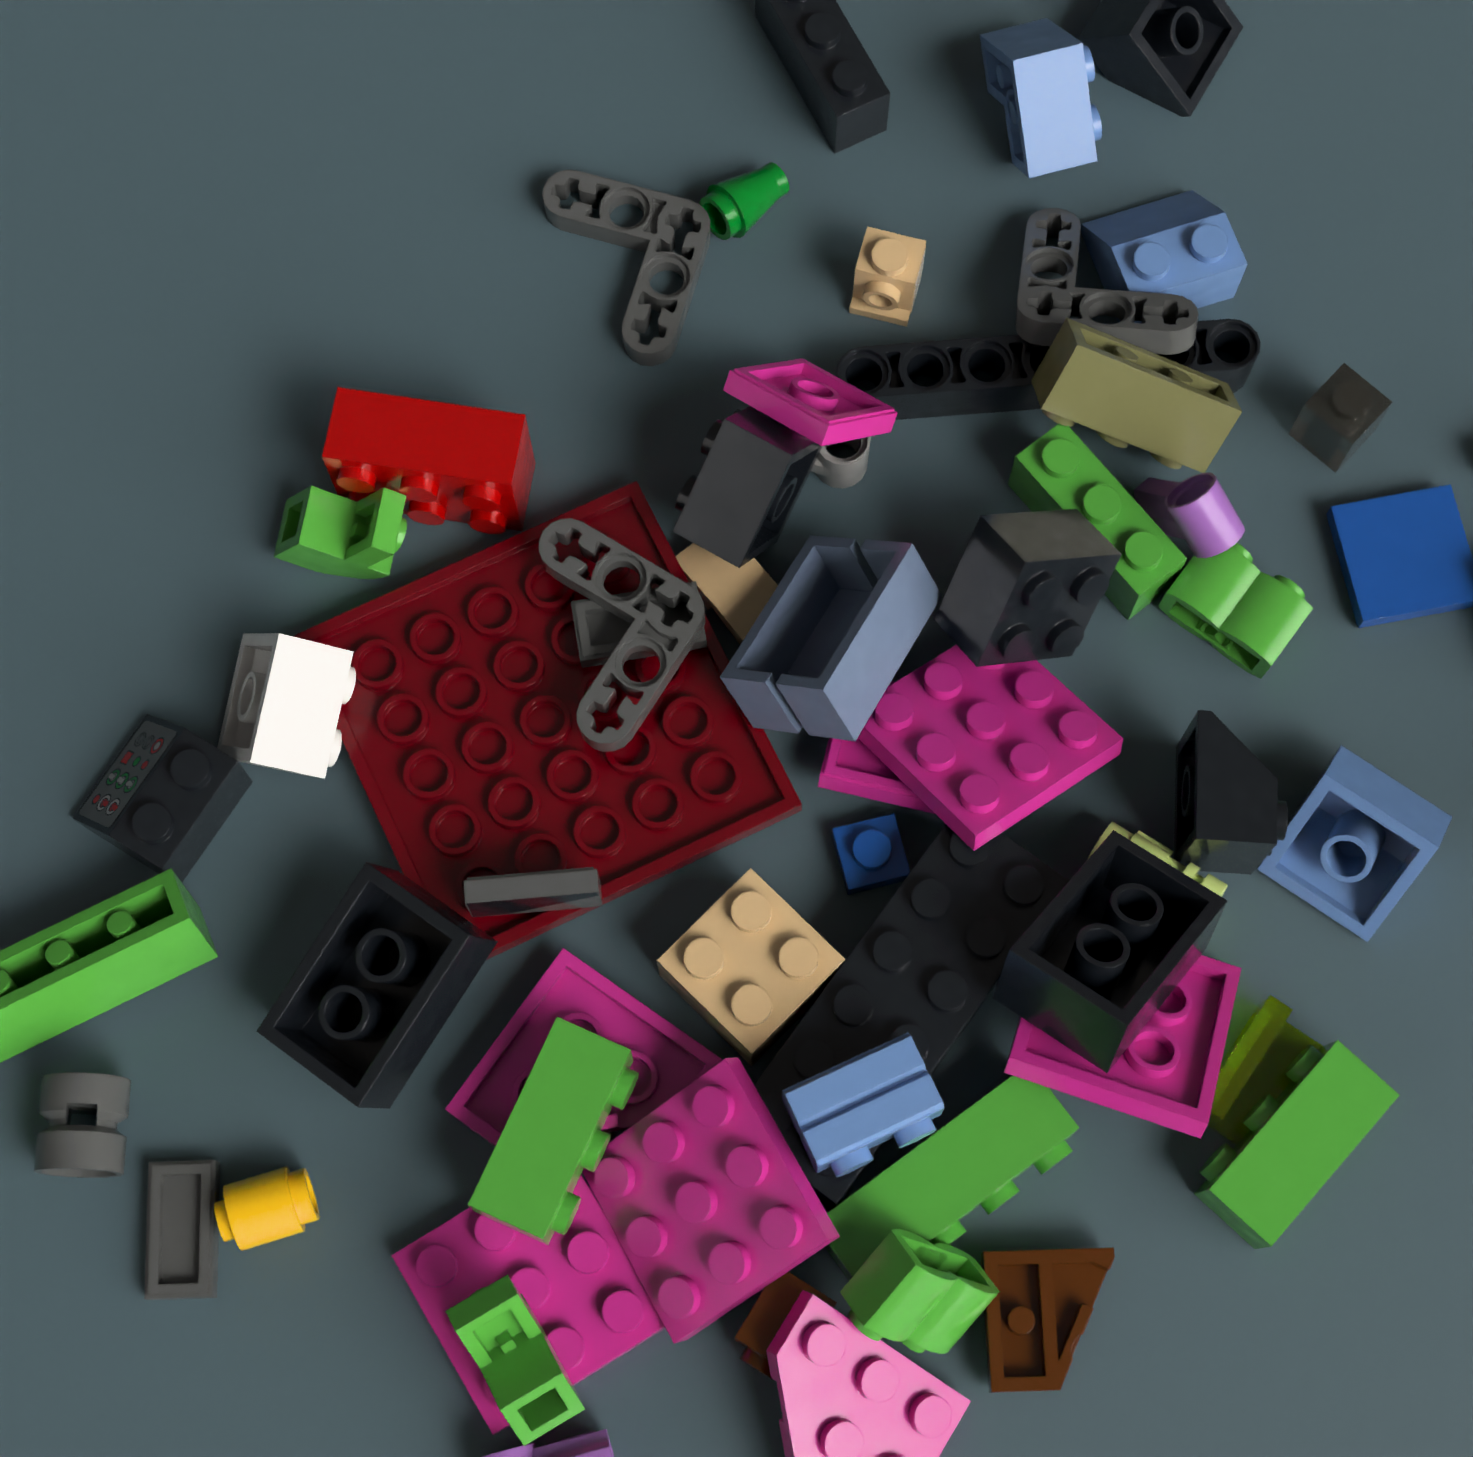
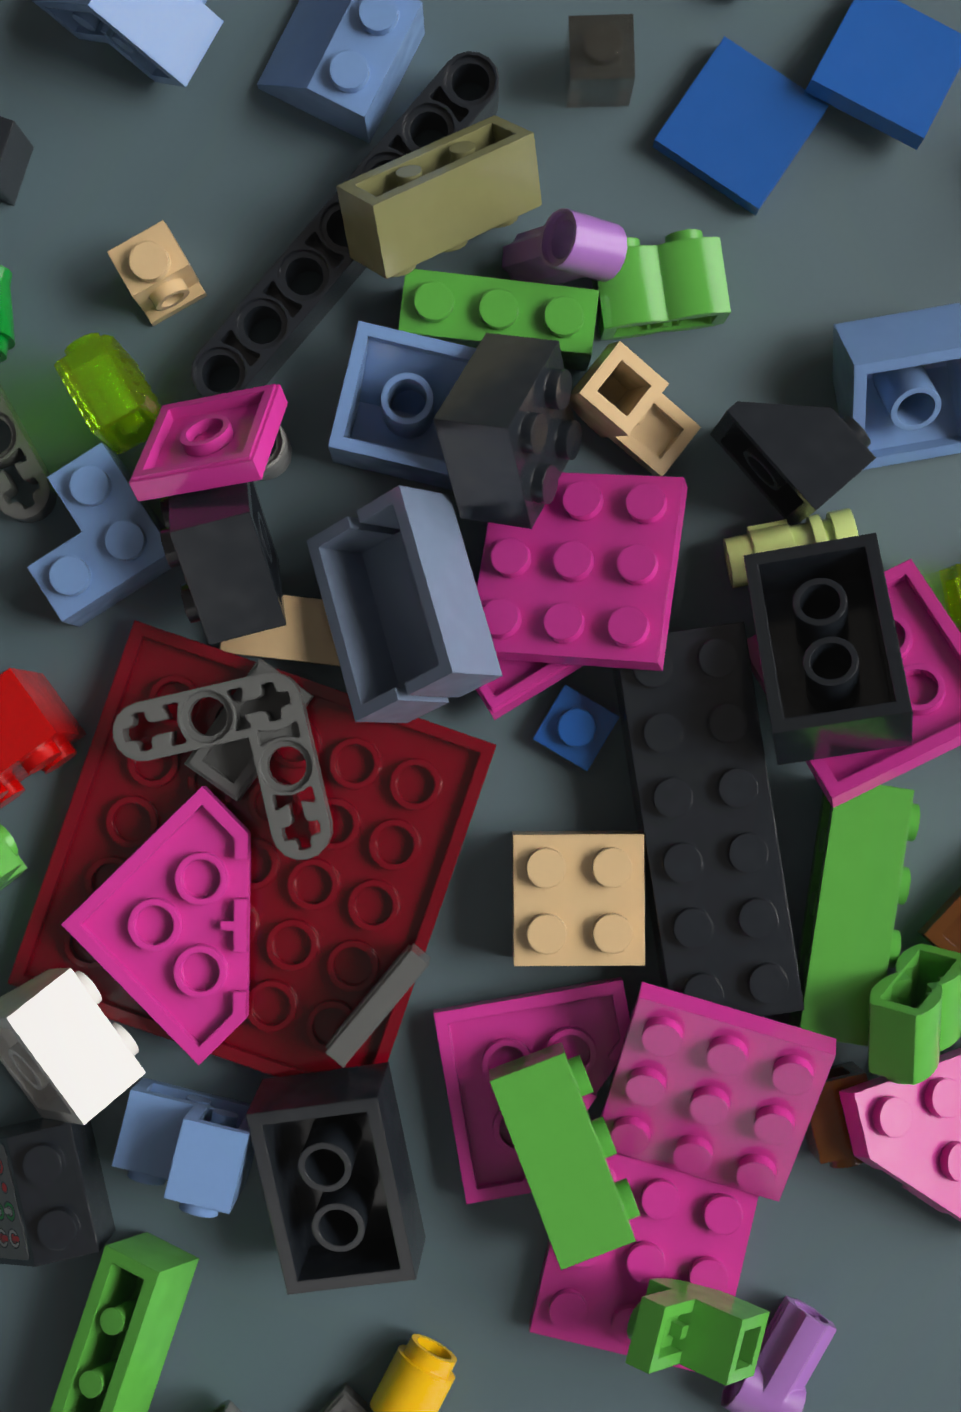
camera: 45 degrees left, 15 degrees up
medium blue brick [782,1032,945,1177] -> none
dark grey beam [1015,208,1199,355] -> none
none -> medium blue brick [27,442,171,627]
none -> clear neon green brick [54,333,162,454]
none -> dark pink plate [61,786,251,1065]
none -> medium blue brick [112,1078,254,1218]
none -> medium blue slope [328,321,477,490]
none -> tan brick [570,341,701,476]

